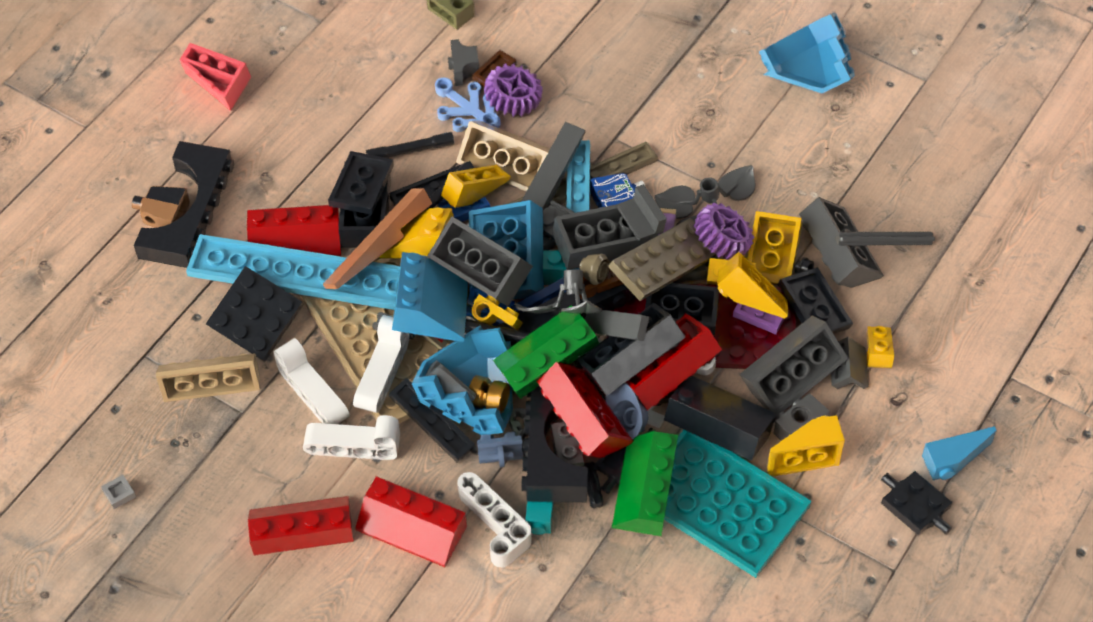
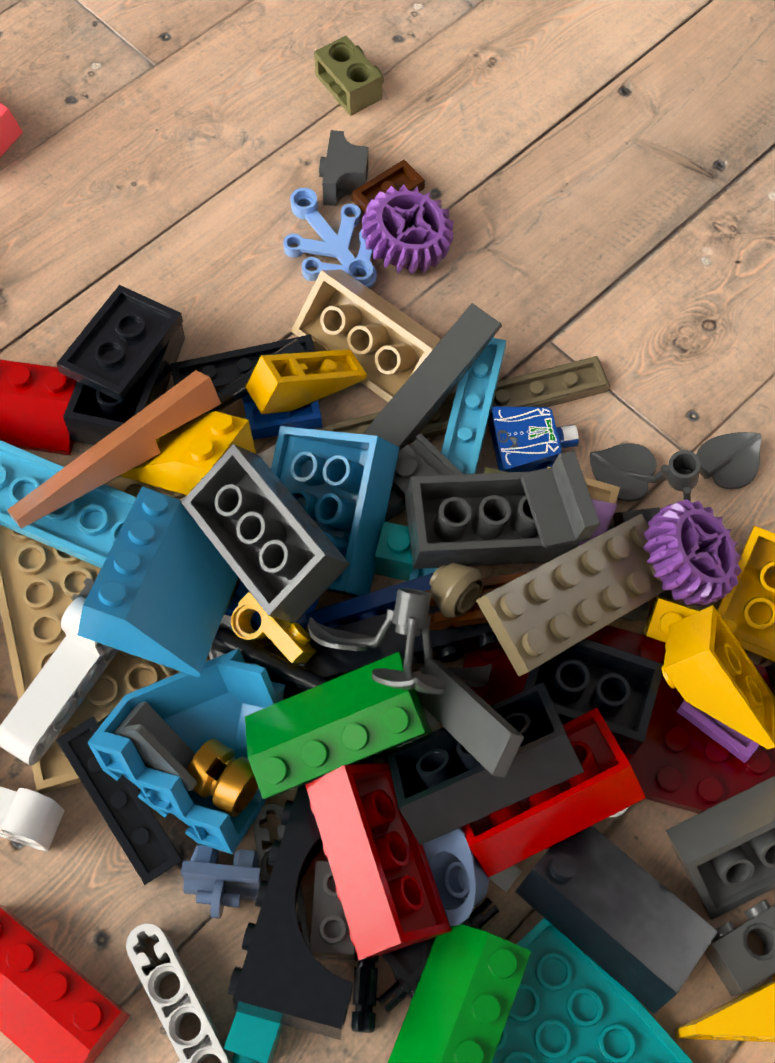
camera: 10 degrees right, 10 degrees up
black piece [365,132,454,158] -> none

